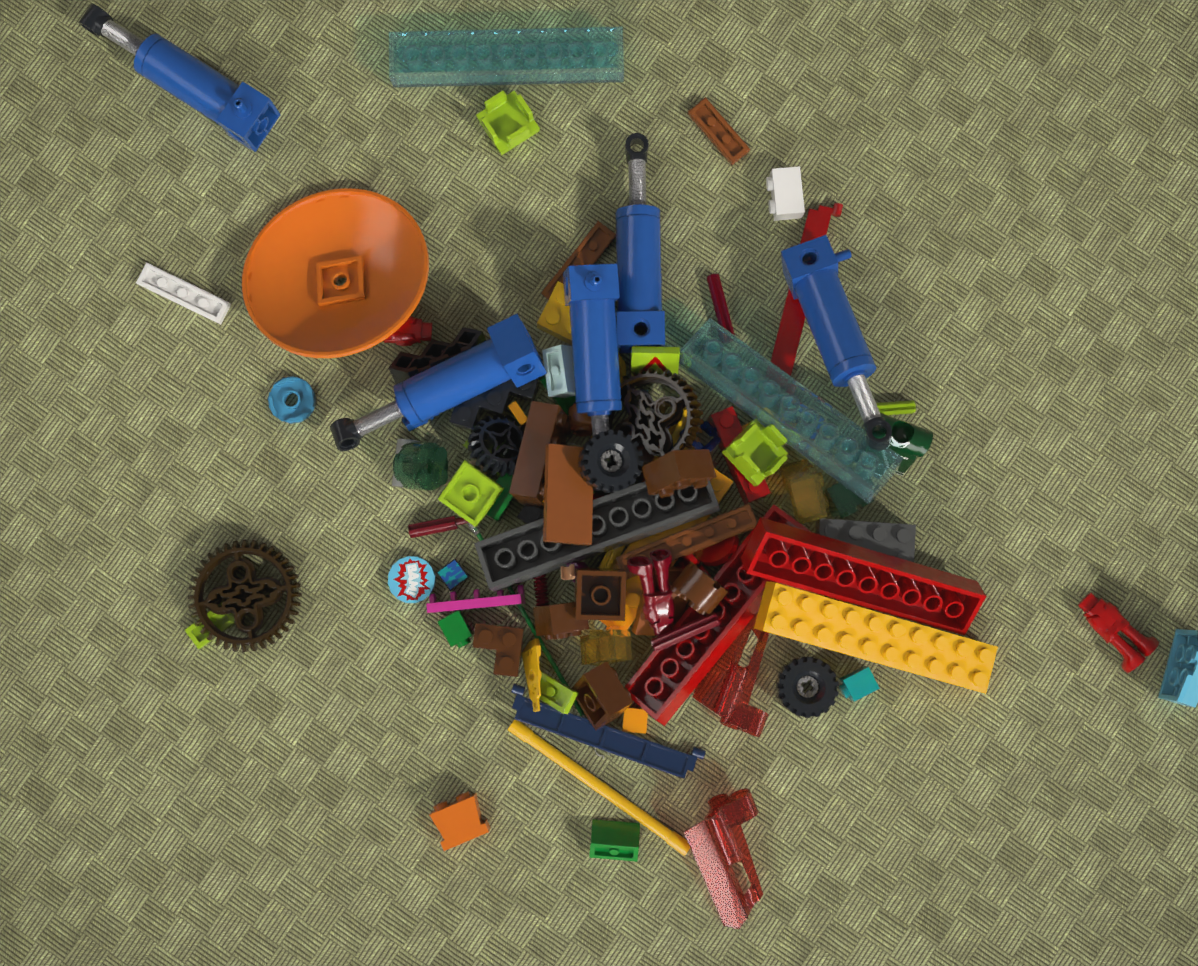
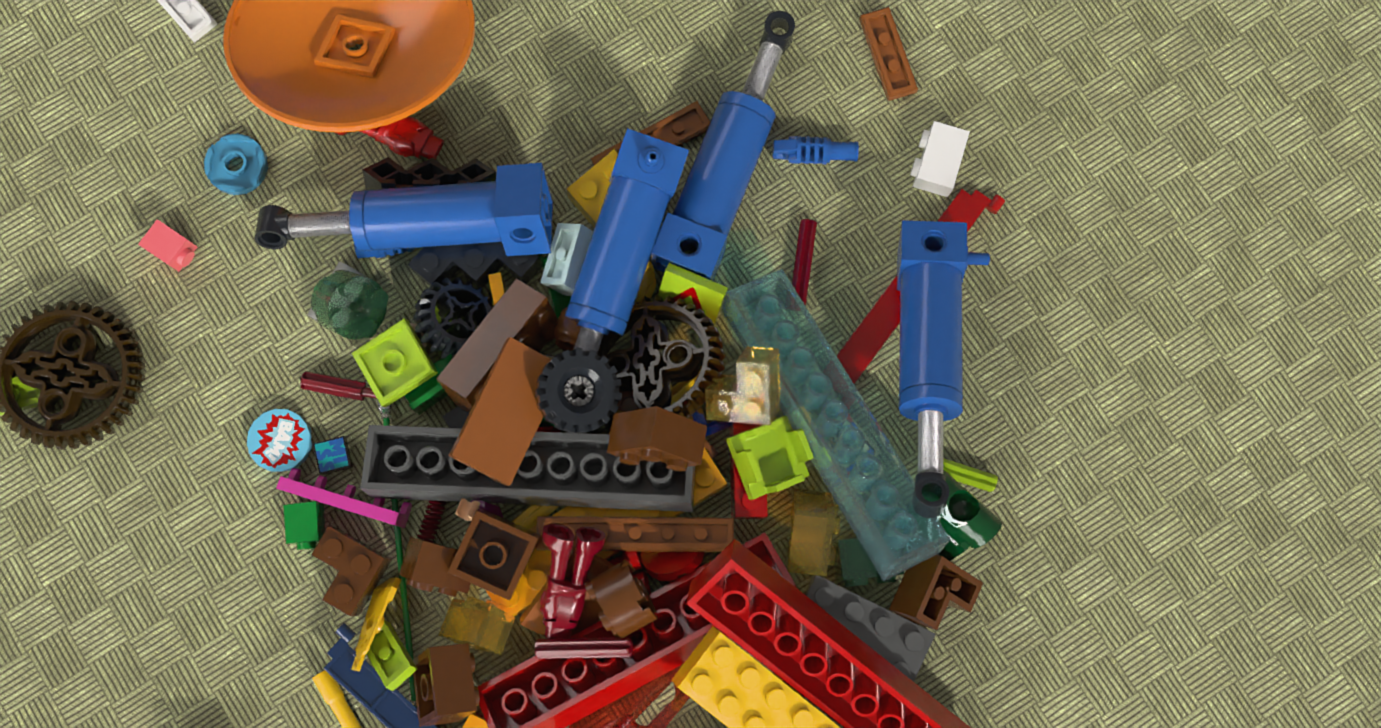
camera: 20 degrees right, 5 degrees down
none -> coral brick [138,219,197,272]
none -> clear yellow brick [705,346,780,425]
none -> blue hinge [772,136,859,165]
none -> reddish brown brick [889,550,983,630]

